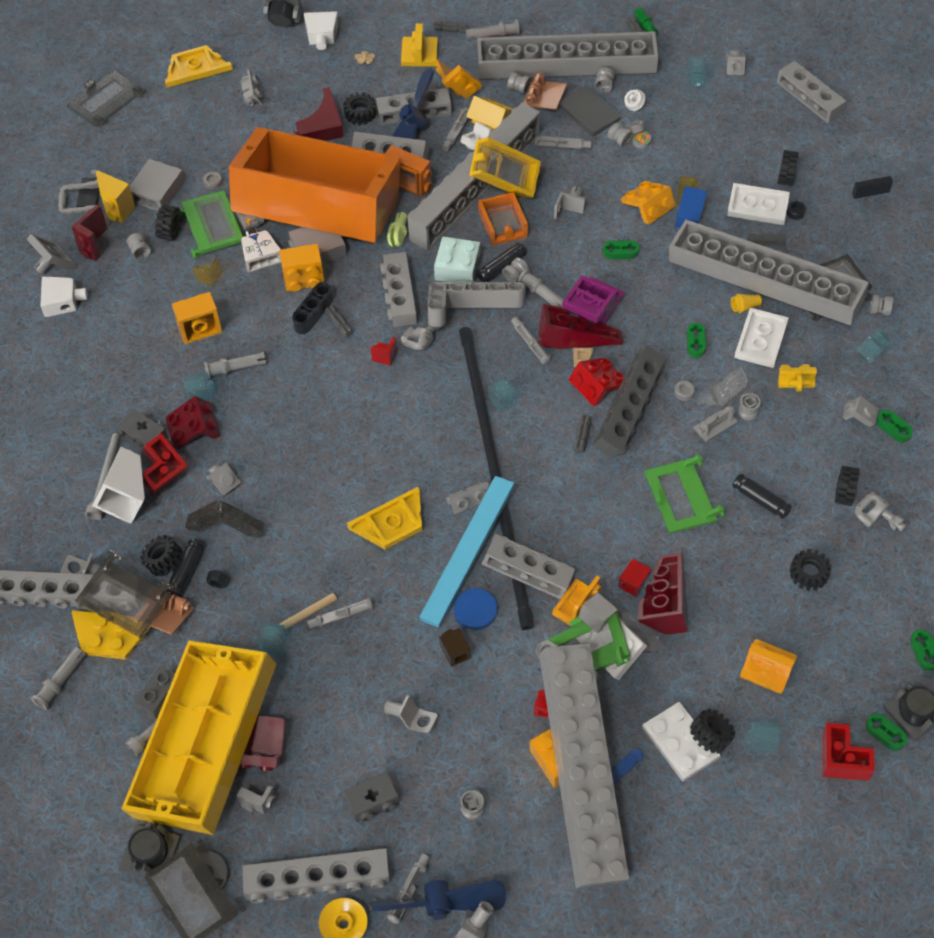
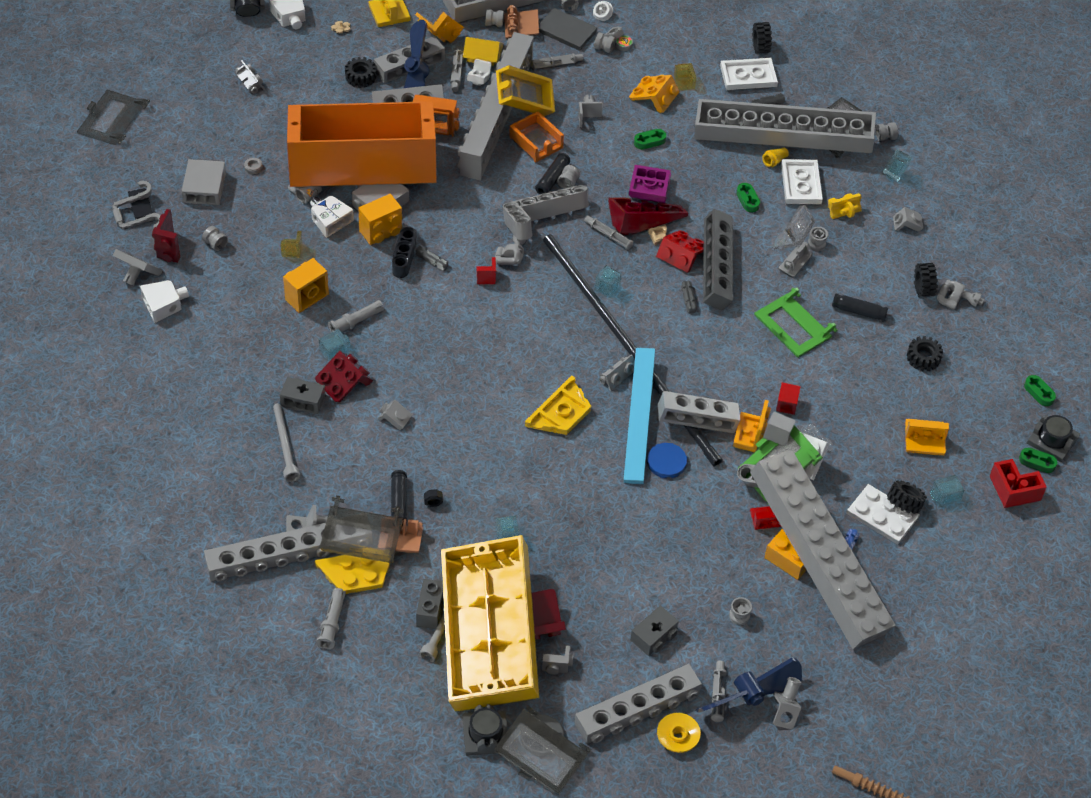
camera: 25 degrees left, 5 degrees down
white slope [92,447,145,524] -> none
yellow slope [96,171,135,223] -> none
black tyre [140,535,183,576] -> none
red brick [142,433,188,496] -> none
black tyre [155,204,182,241] -> none
yellow wing [165,45,233,88] -> none
piece [181,190,243,259] -> none
clear smoke beam [185,501,265,538] -> none
tan bar [276,593,337,633] -> none
dark red arch [293,87,344,141] -> none
light grey piece [307,598,373,629] -> none
light grey brick [380,252,417,327] -> none
light grey bracket [384,695,438,734] -> none
yellowish green arm [387,212,408,247] -> none
light aqua brick [434,236,480,282] -> none
dark brown brick [439,628,471,667] -> none
light grey pin [518,269,564,308] -> none
dark red wedge [638,552,688,635] -> none
light grey tile [674,381,695,401] -> none
blue panel [675,186,707,228] -> none
black tile [786,201,806,220] -> none
black tile [852,176,893,199] -> none
green beam [876,410,913,443] -> none

